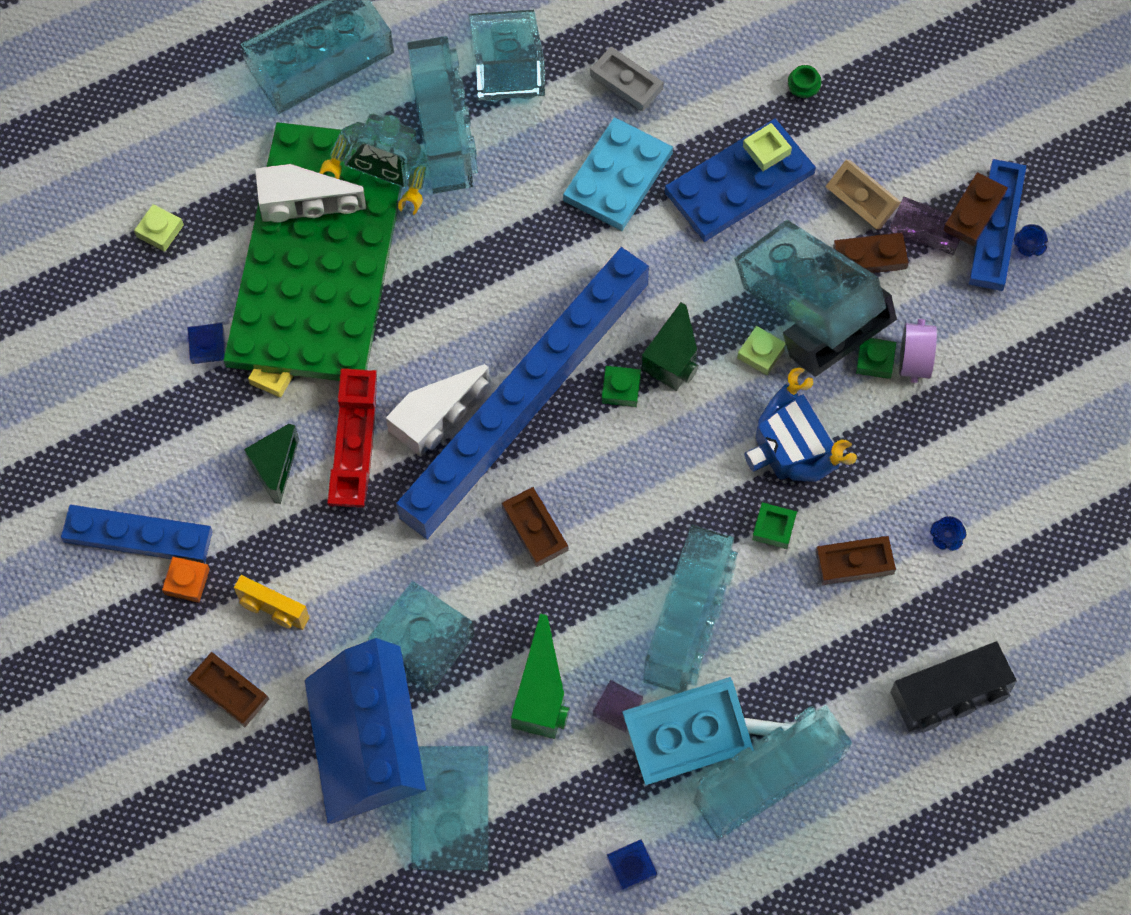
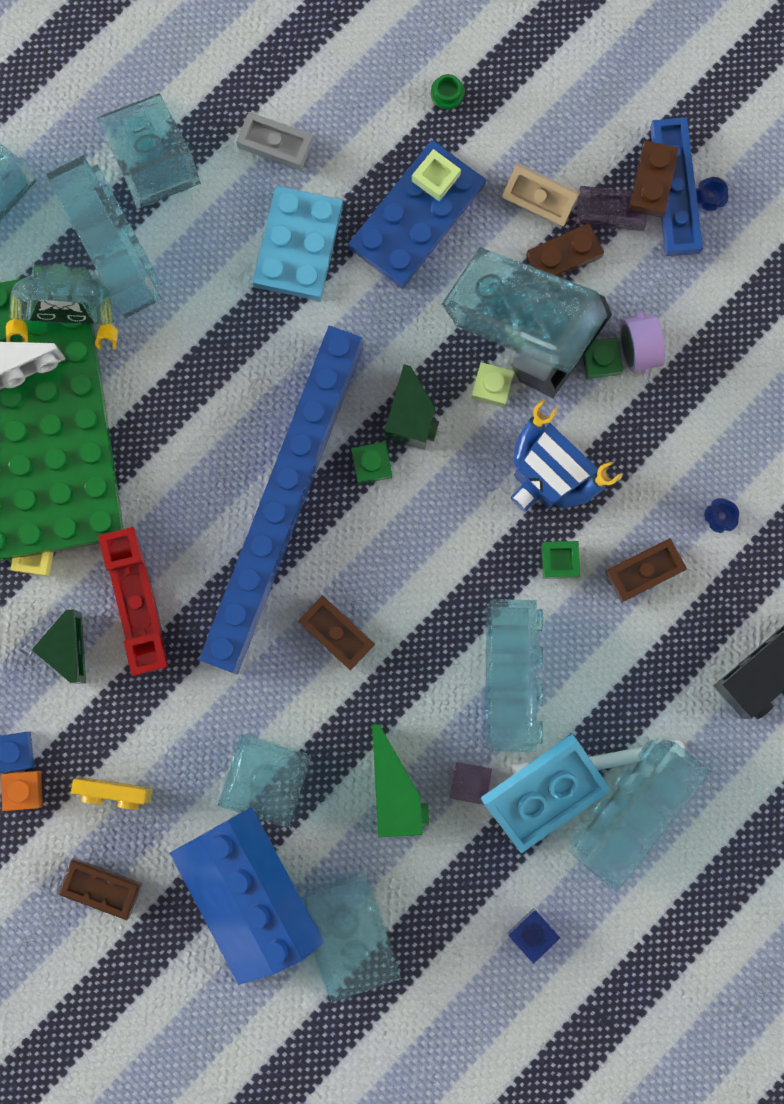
camera: 20 degrees left, 15 degrees up
white slope [386,364,490,457] -> none

